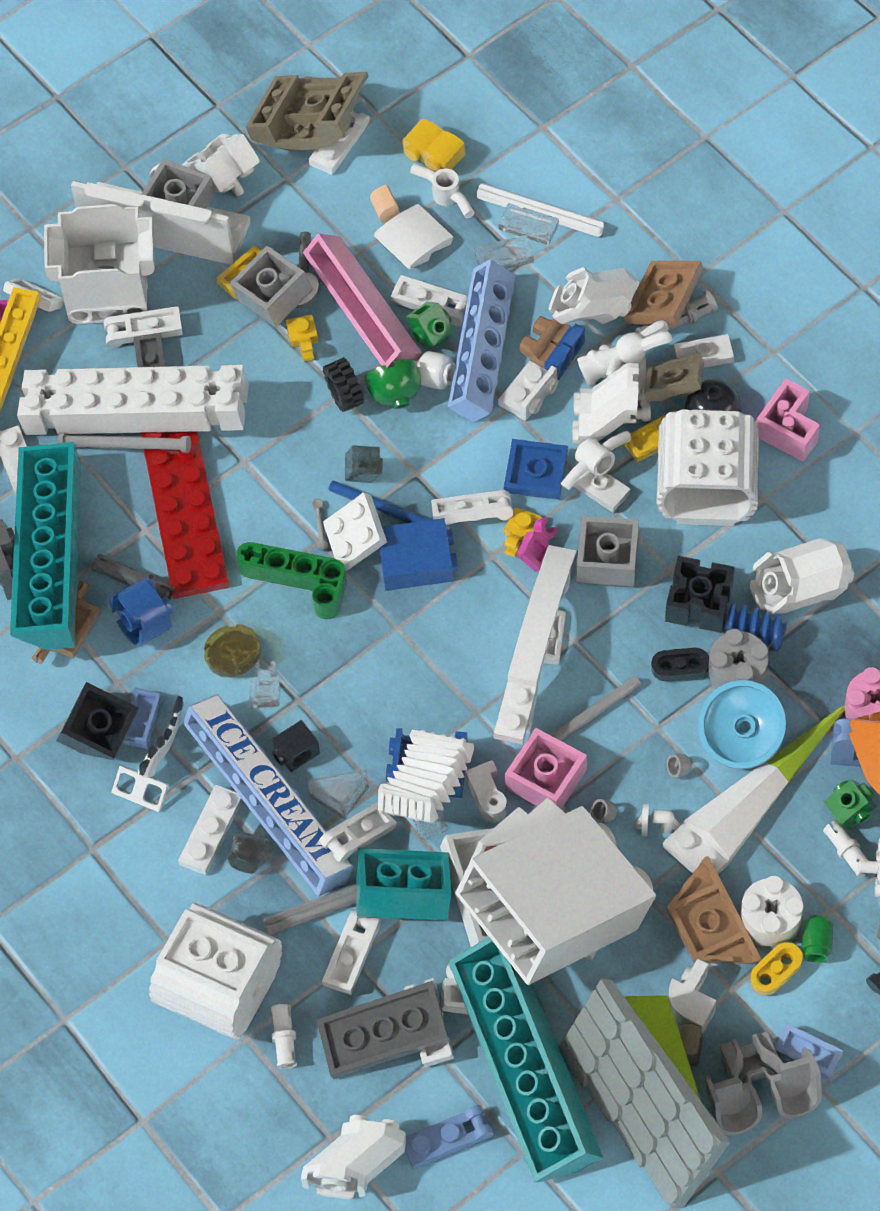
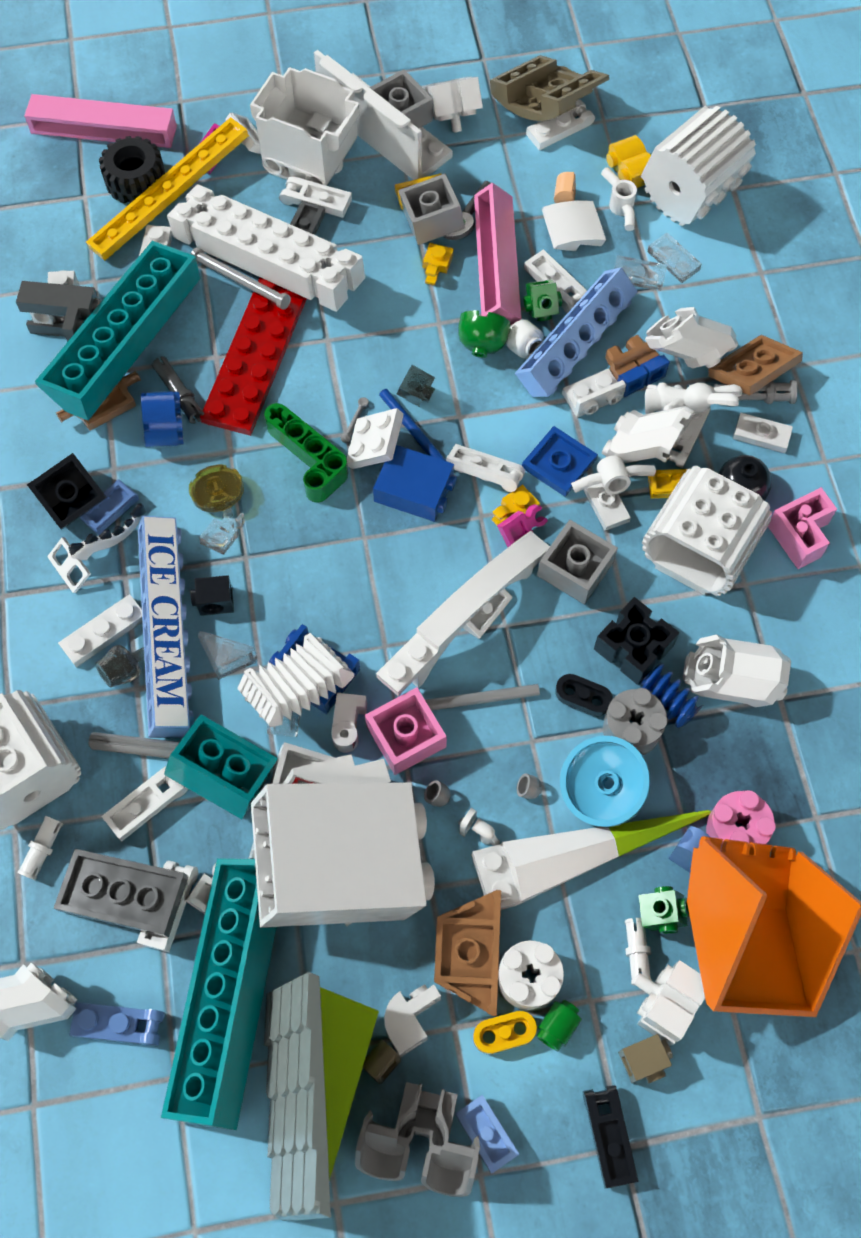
camera: 25 degrees right, 5 degrees up
white plate [319,803,397,863] -> none
black tyre [323,357,364,412] -> none
white axle [477,183,604,237] -> none
dark tan plate [644,352,704,403] -> none
none -> white piece [640,105,756,226]

